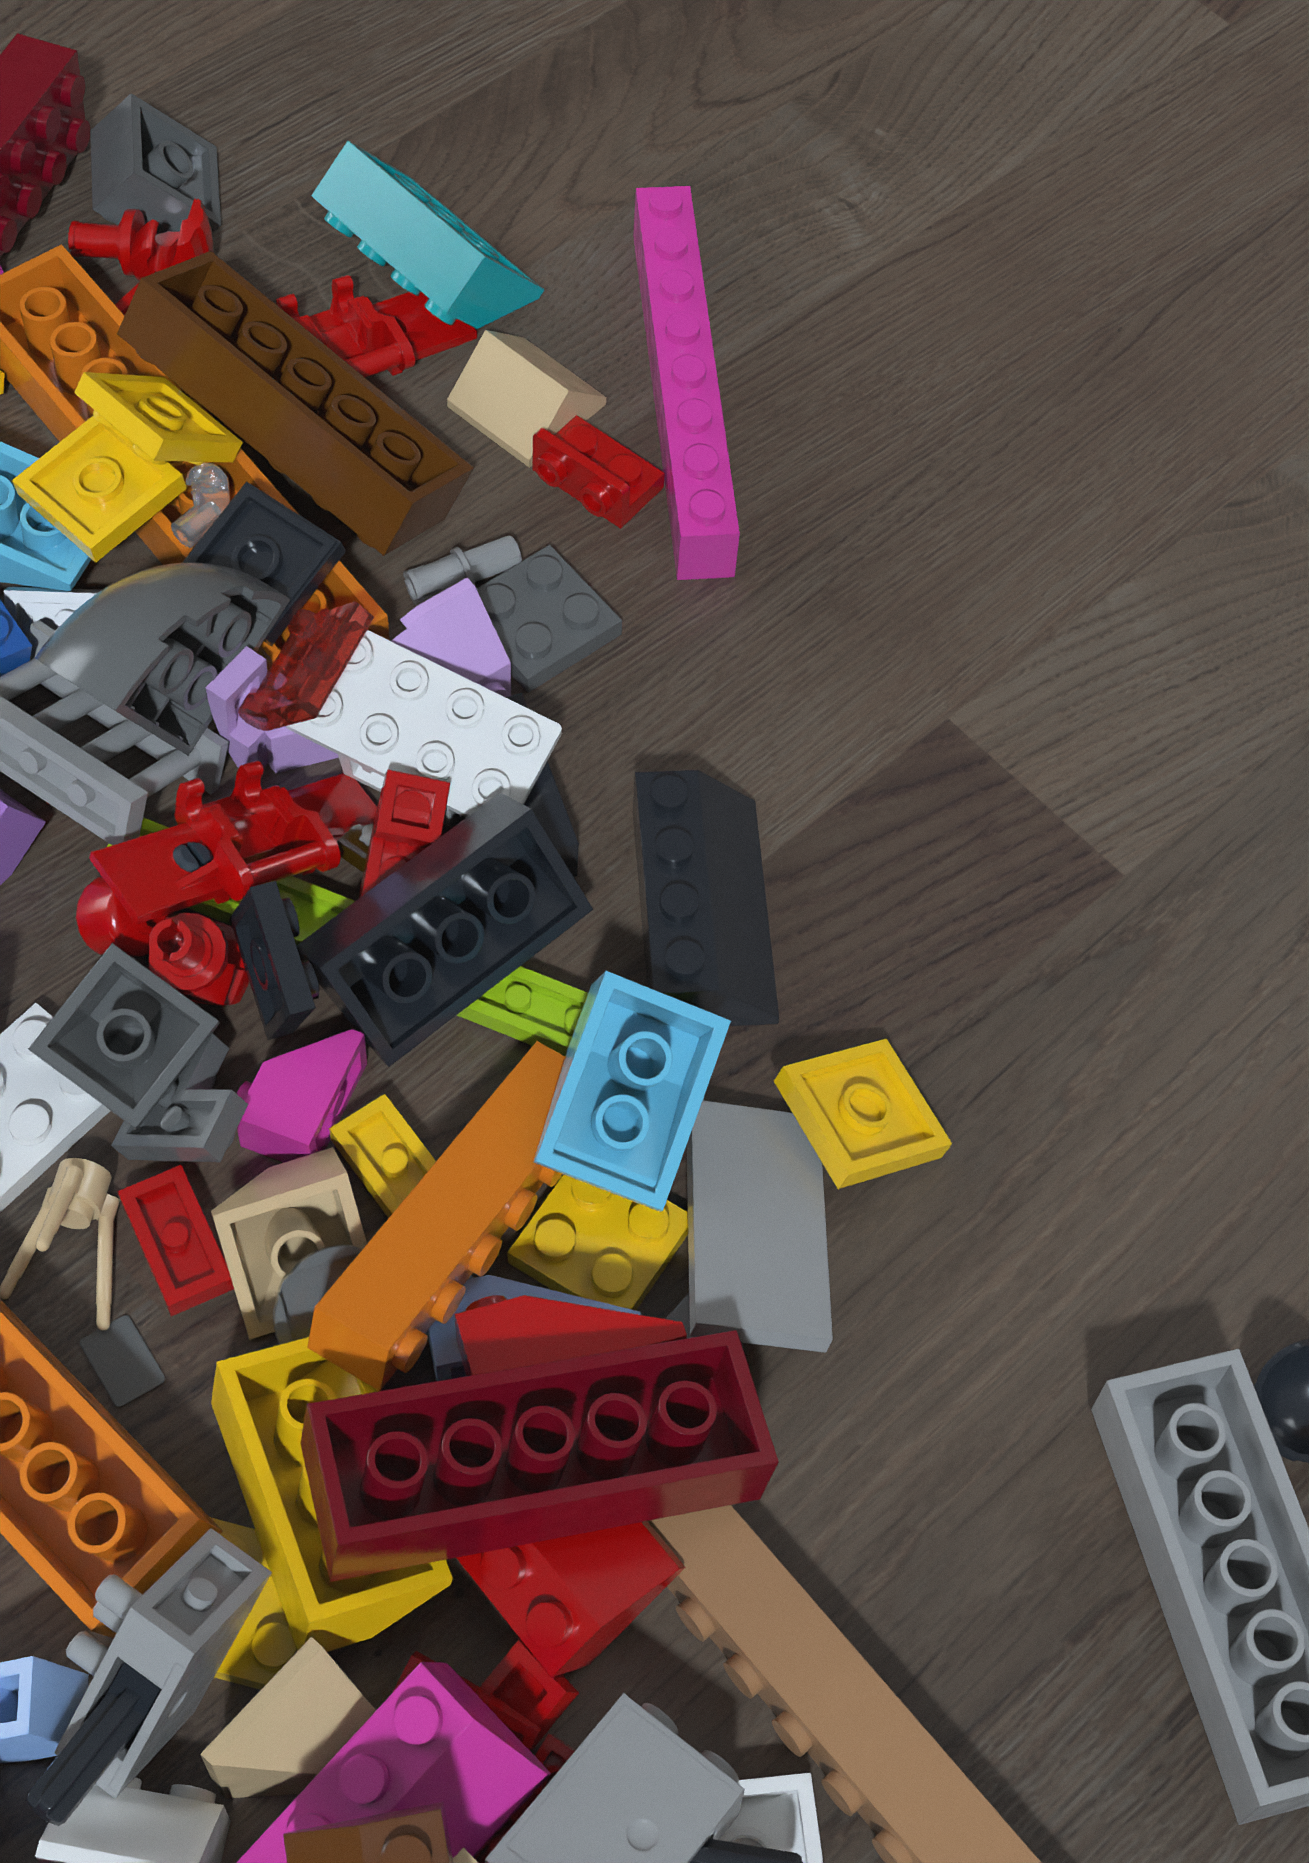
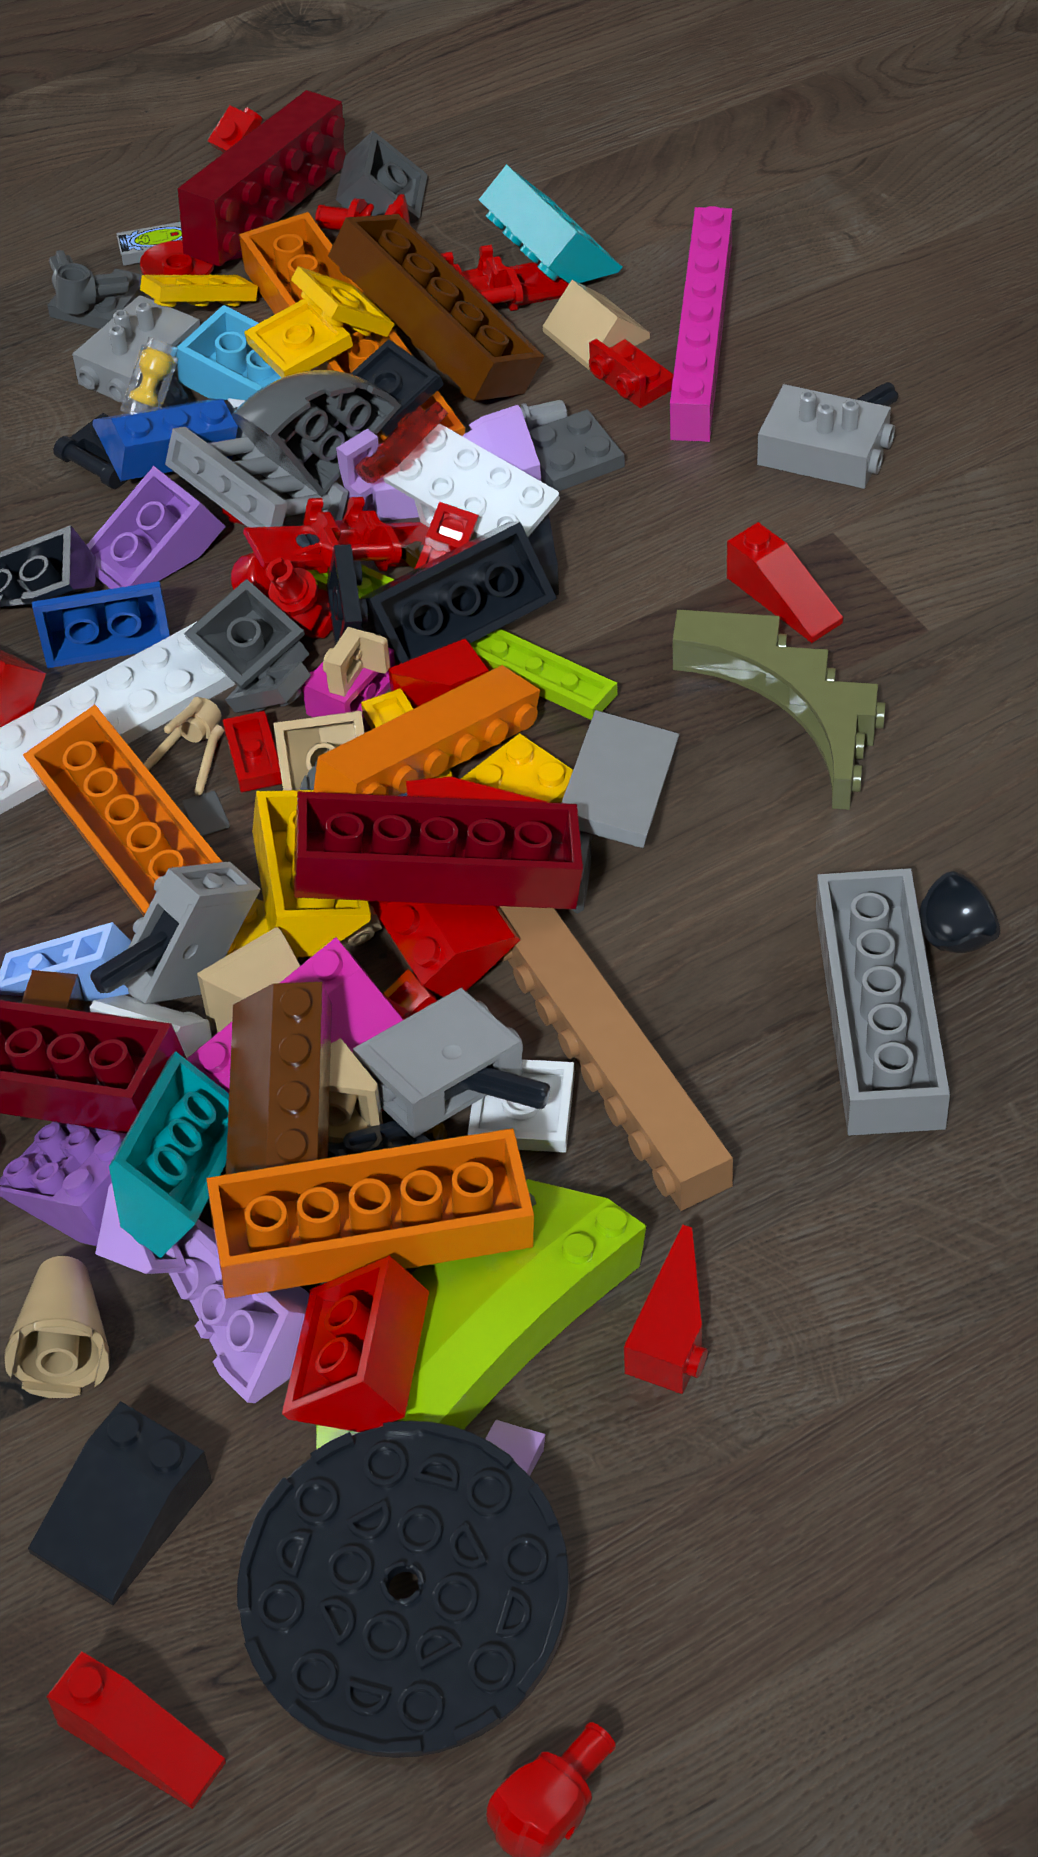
camera: 20 degrees right, 10 degrees down
clear arm [171,463,230,548] -> none
medium azure slope [533,971,731,1212] -> none
black slope [632,770,779,1026] -> none
yellow plate [774,1039,952,1189] -> none
none -> tan bracket [323,627,390,697]
none -> red slope [388,638,489,708]
none -> olive arch [673,610,885,810]
none -> red slope [727,522,843,643]
none -> light grey piece [757,382,898,489]

